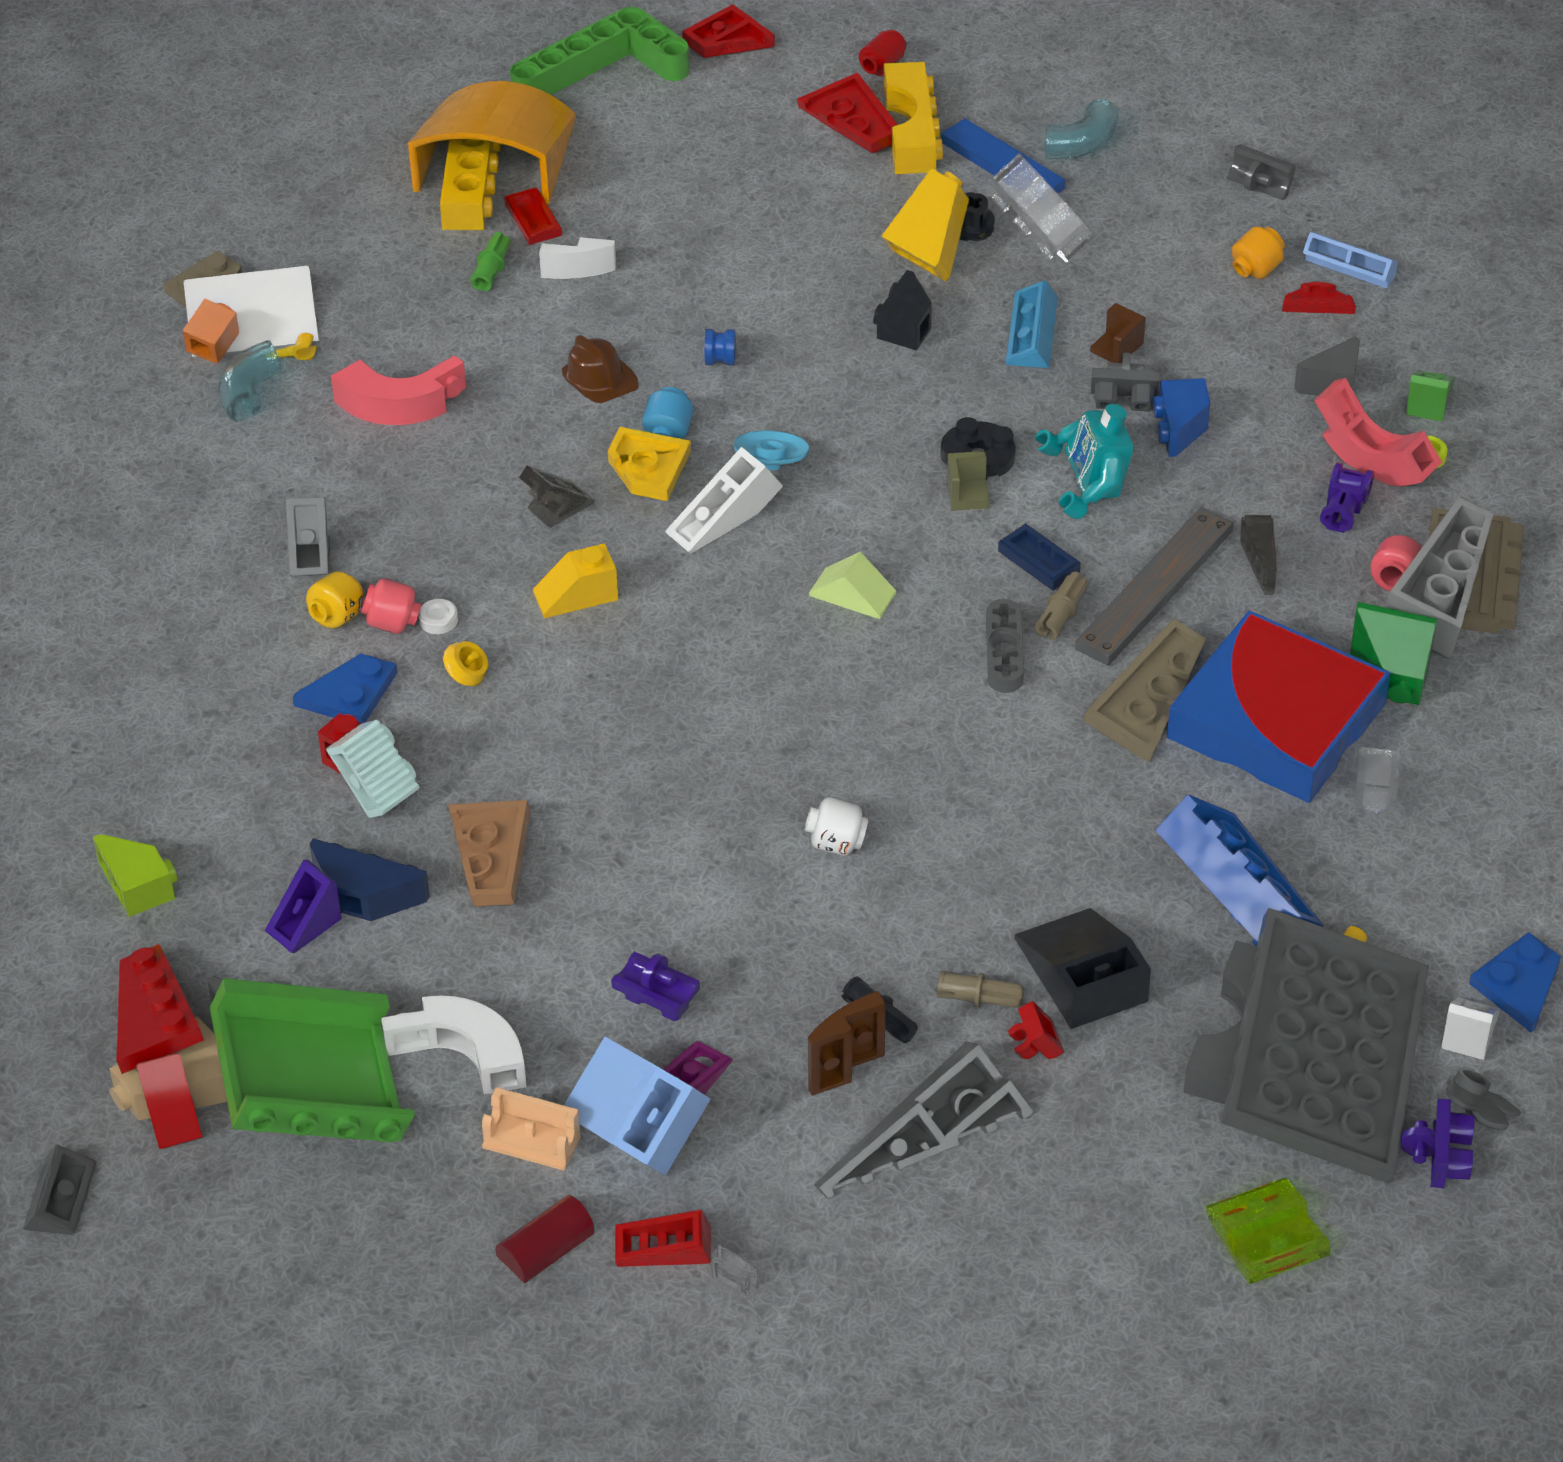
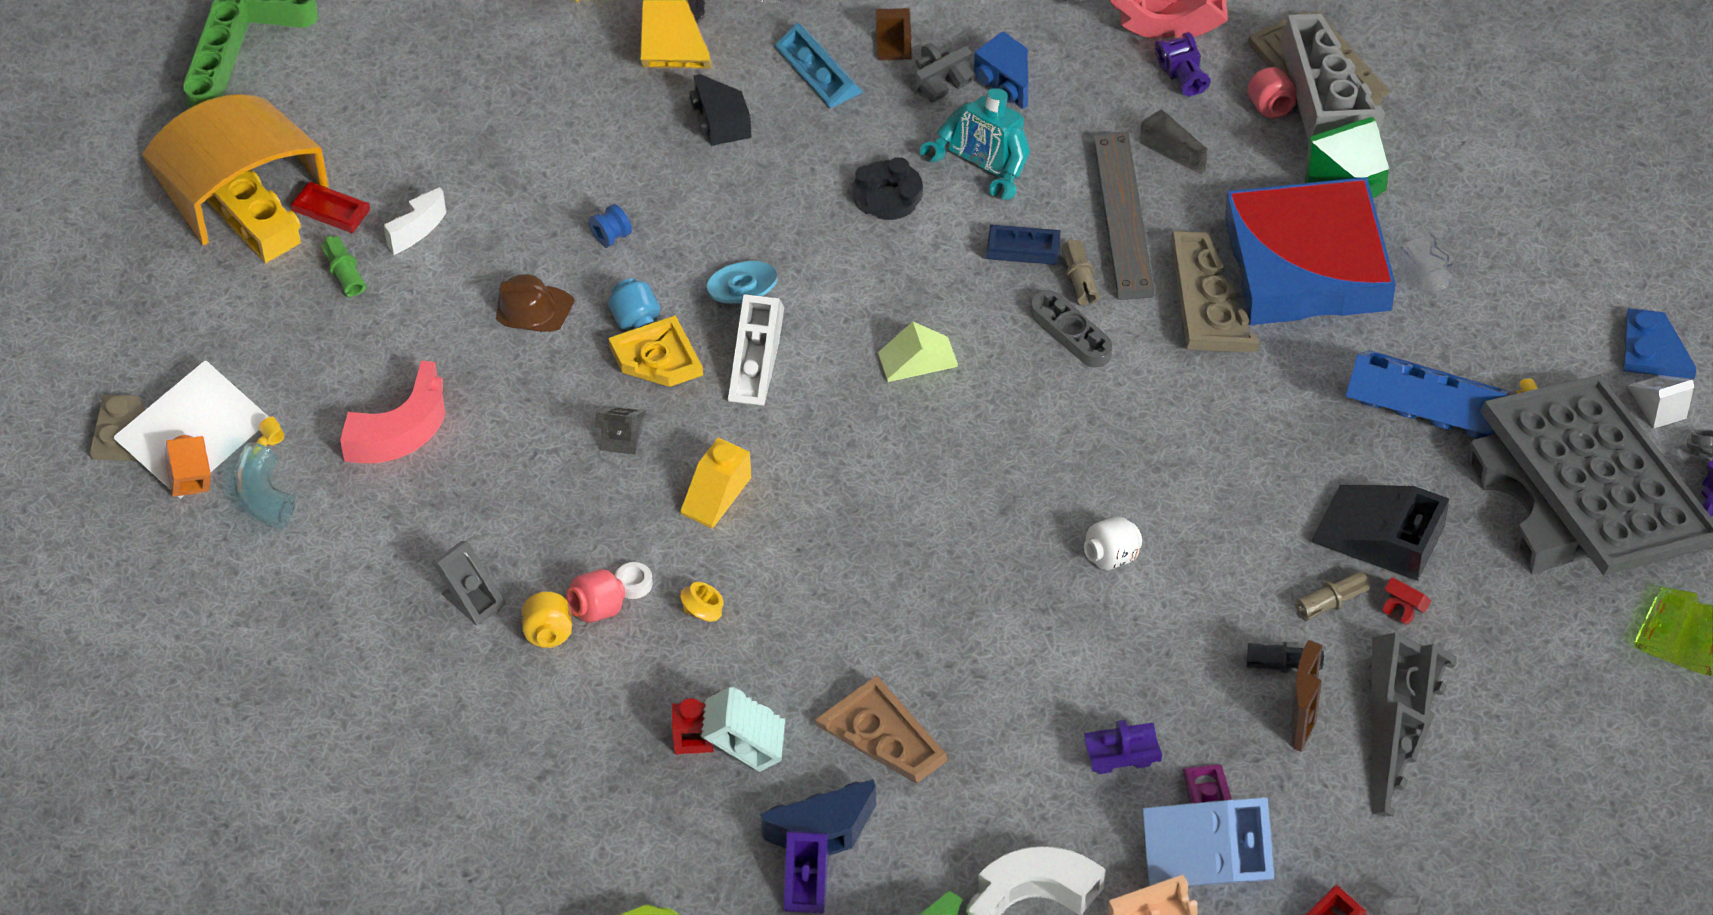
camera: 40 degrees left, 5 degrees up
blue wing [293,653,398,723] -> none
olive panel [947,451,989,511] -> none

